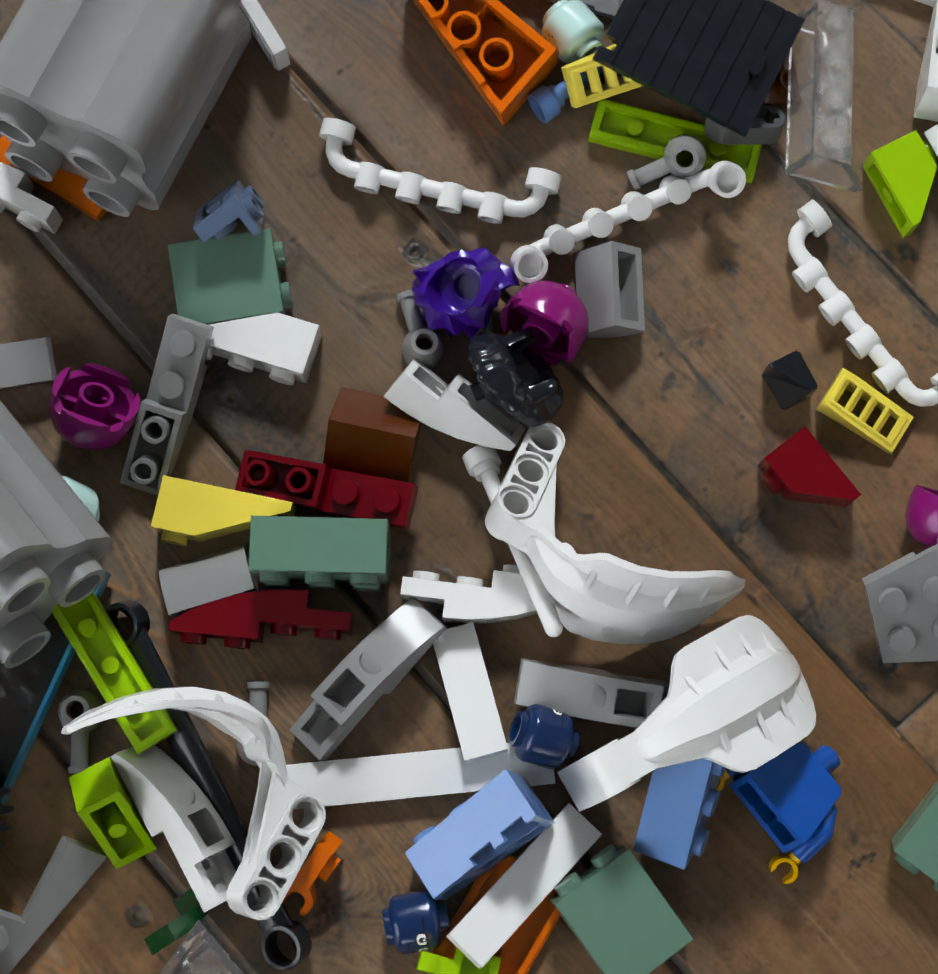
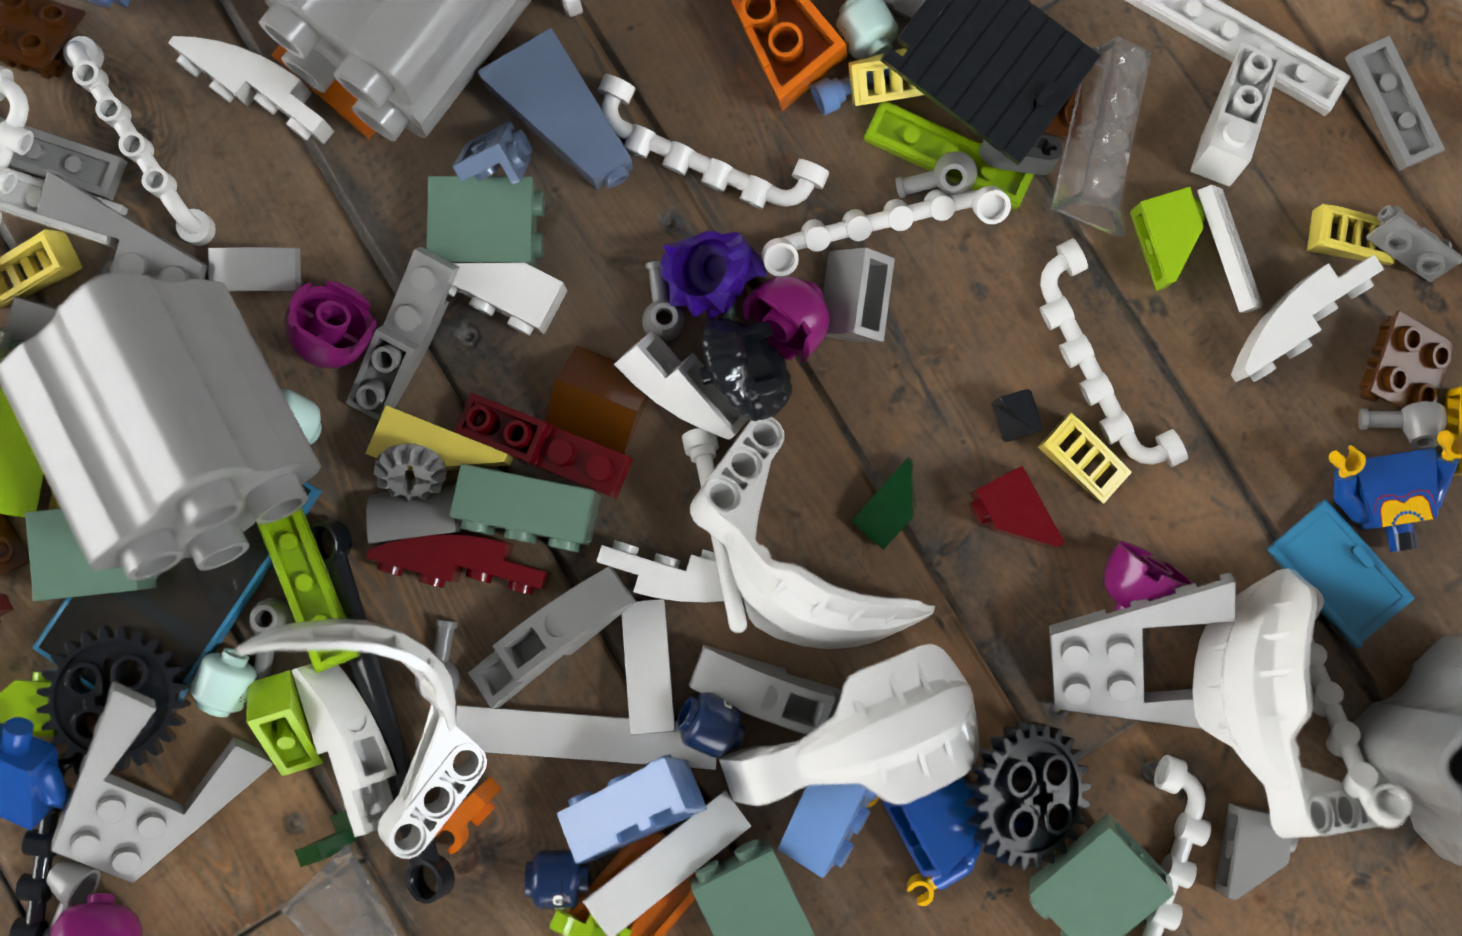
camera: 10 degrees right, 5 degrees up
none -> light aqua head [190,648,257,717]
none -> light grey gear [373,444,446,503]
none -> sand blue slope [477,28,633,190]
none -> dark green slope [851,456,916,550]
none -> black gear [965,721,1091,870]

